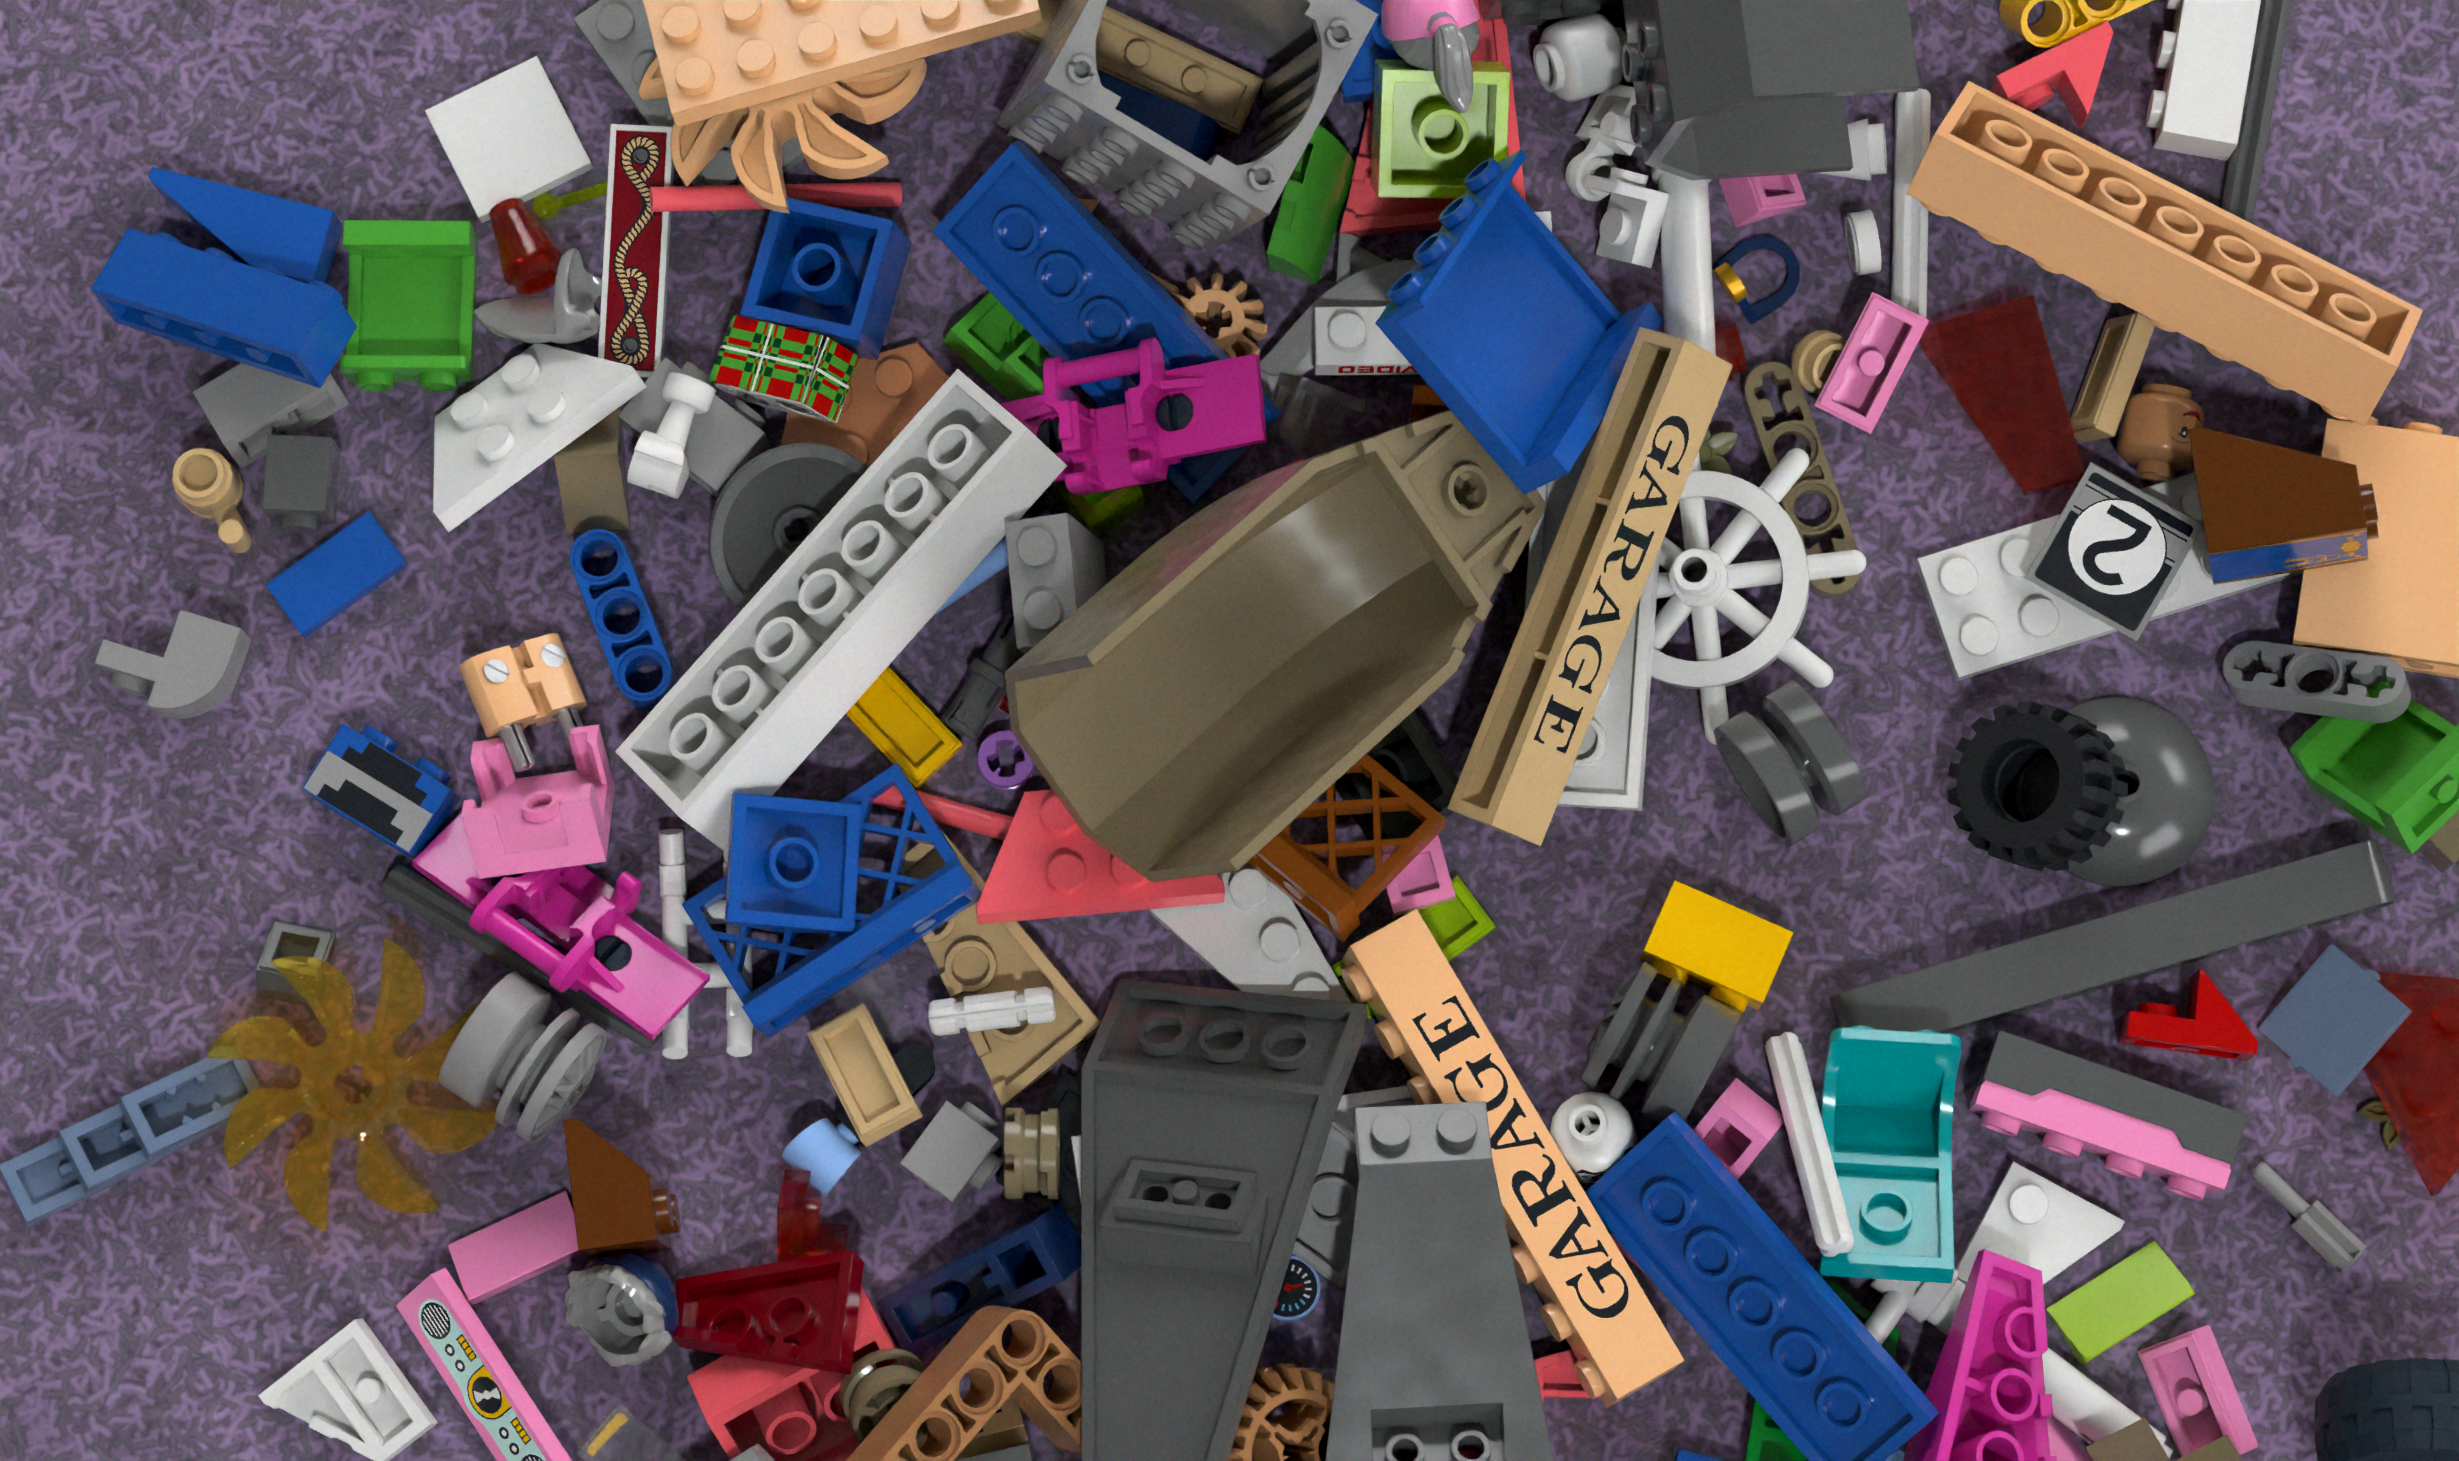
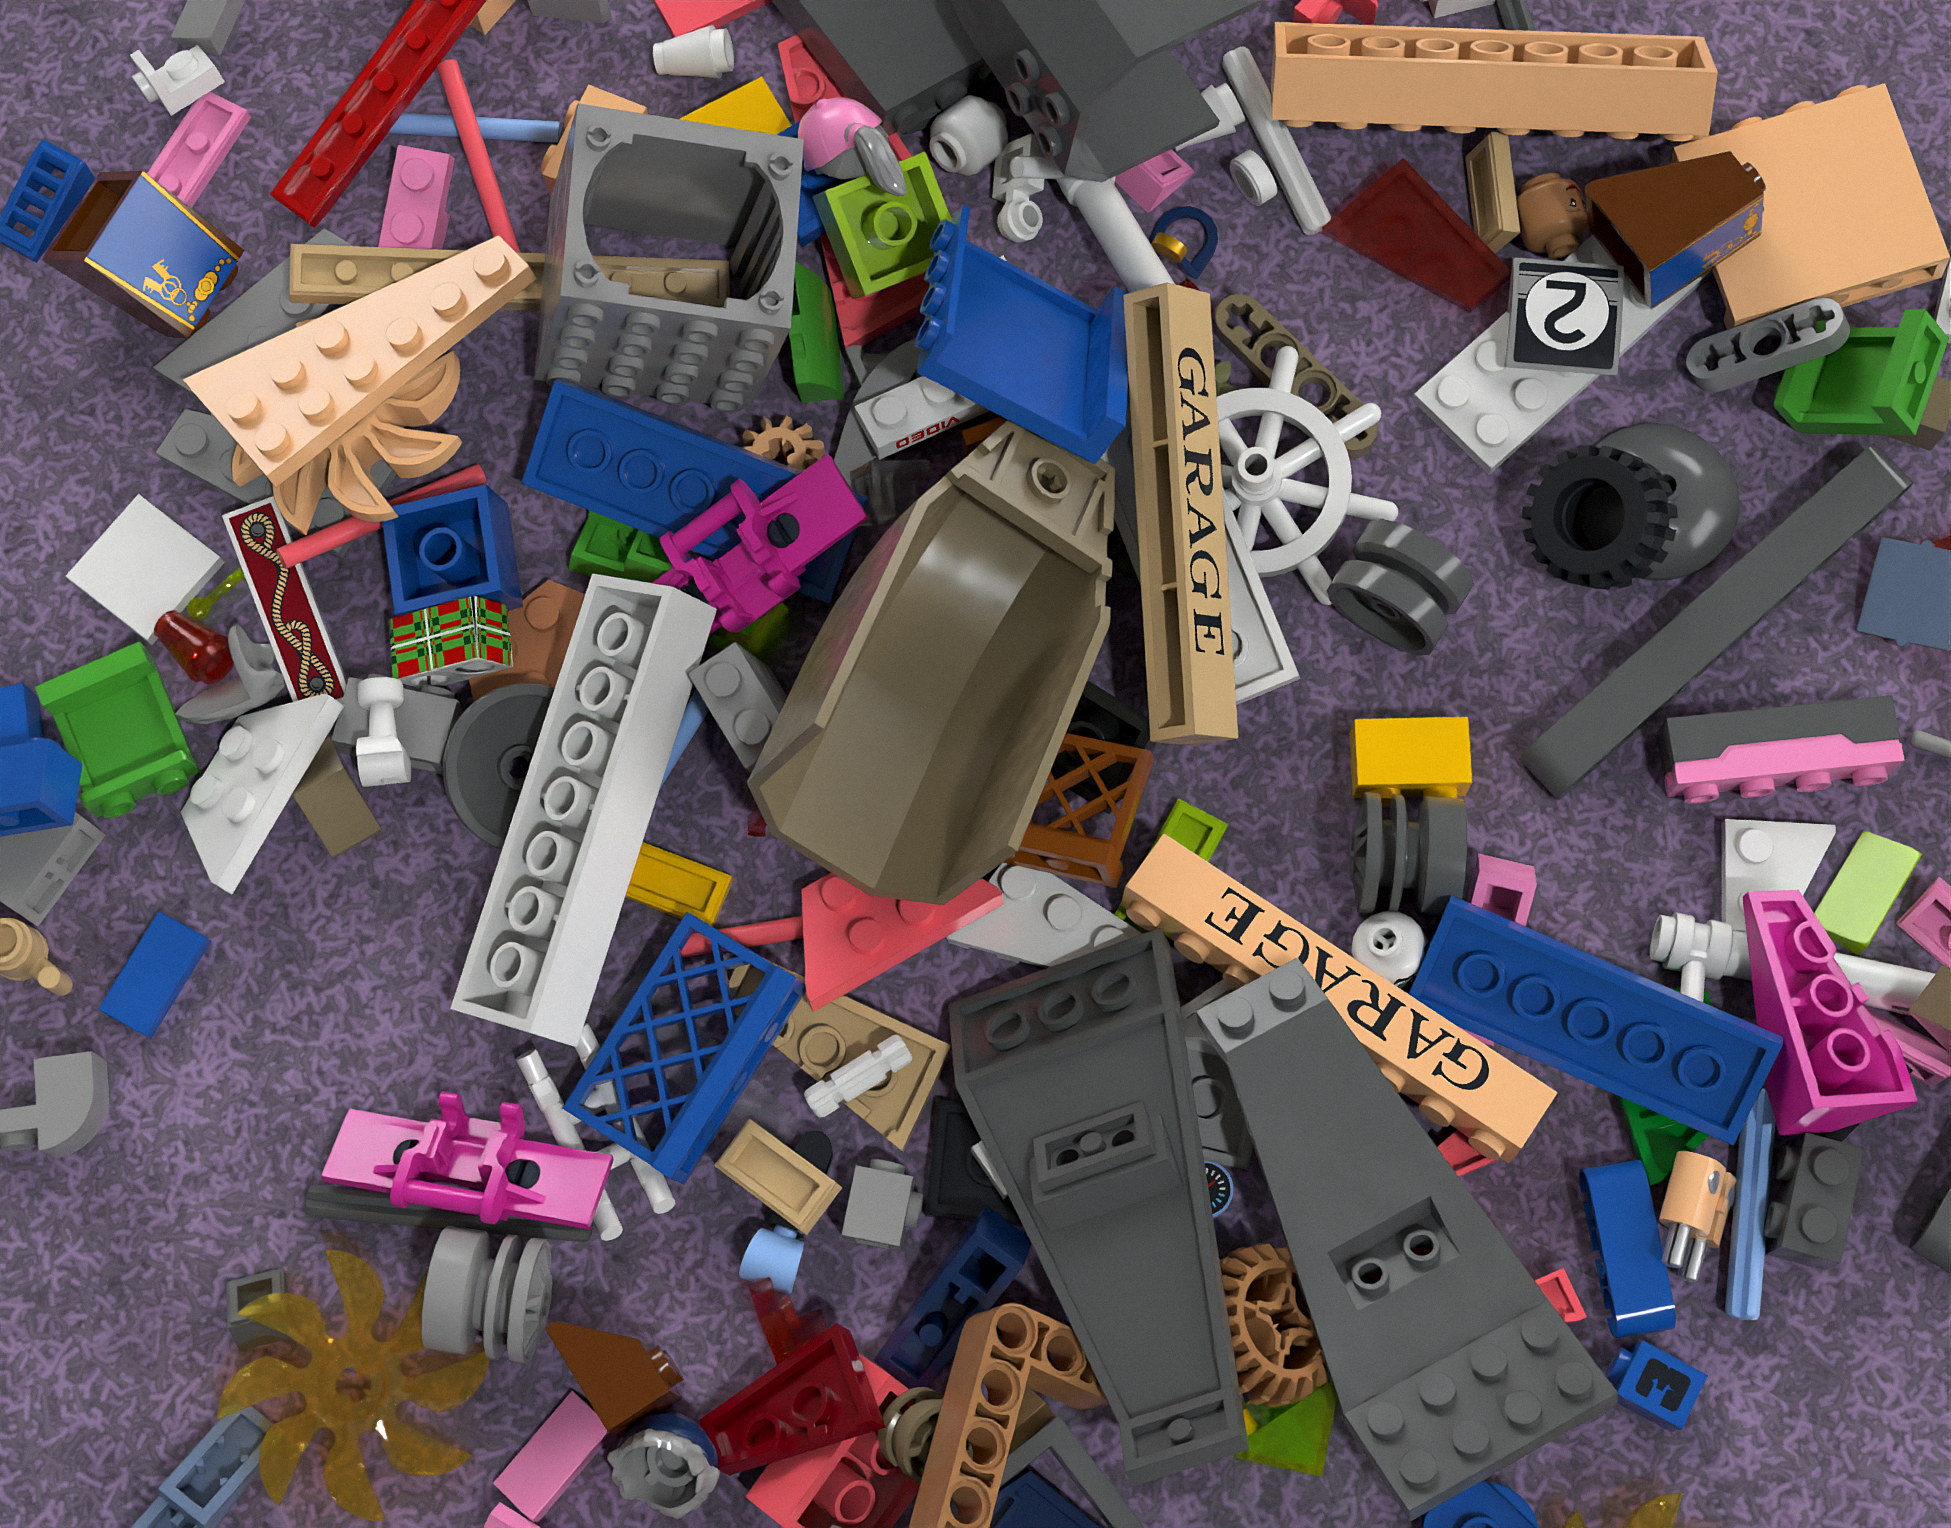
camera: 25 degrees left, 5 degrees down
dark grey brick [262,434,341,534] -> none
brick [301,724,460,860] -> none
light nougat piece [458,633,588,772] -> none
bright pink panel [461,724,615,879] -> none
blue beam [569,529,678,712] -> none
blue slope [725,793,861,934] -> none
dark grey pin [940,613,1025,742] -> none
medium lavender bush [978,731,1035,791] -> none
dark tan wheel [1004,1108,1060,1199] -> none
bright pink tile [1383,835,1456,917] -> none
white bracket [1583,167,1670,268] -> none
white axle [1765,1032,1854,1257] -> none
tan plate [1791,330,1846,394] -> none
bright pink slope [1814,292,1929,434] -> none
teal bracket [1818,1025,1962,1283] -> none
red slope [2118,969,2258,1061] -> none

